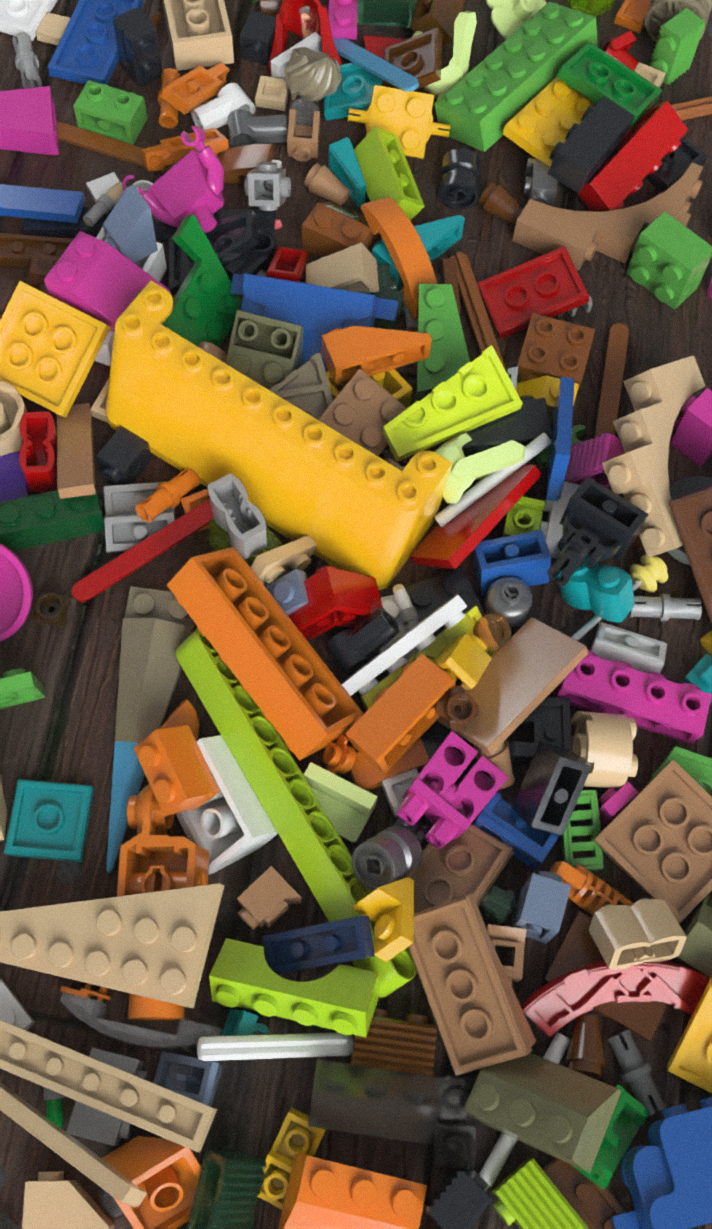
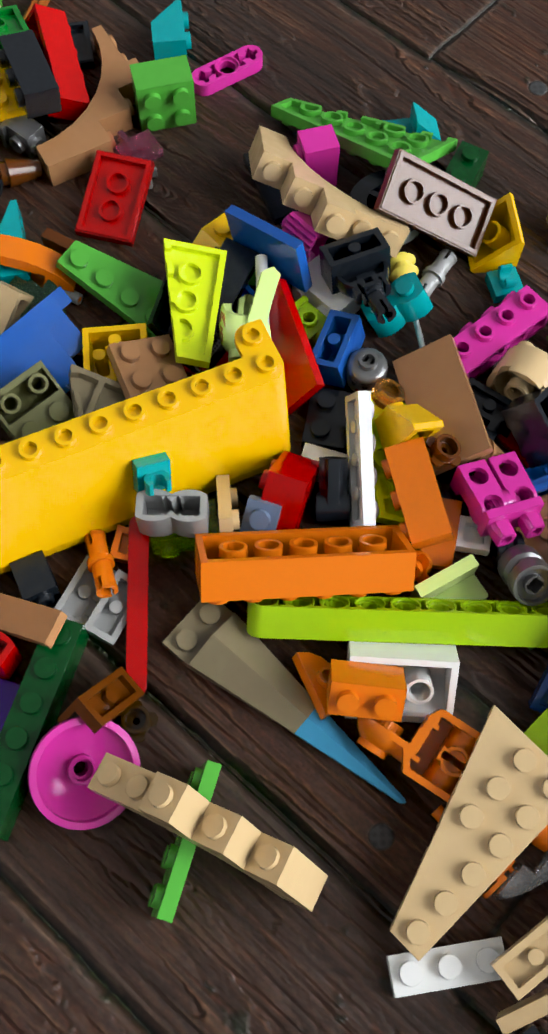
camera: 55 degrees left, 0 degrees up
teal tile [4,779,94,863] -> none
medium nougat window [237,866,302,930] -> none
orange slope [321,326,432,387] -> none
piece [393,584,420,649] -> none
dark orange axle [450,252,506,369] -> none
dark orange brick [517,313,595,400] -> none
white slope [591,622,667,673] -> none
dark orange piece [594,323,629,439] -> none
none -> reddish brown panel [57,666,145,734]
none -> clear pink bracket [116,129,164,161]
none -> teal tile [132,452,172,496]

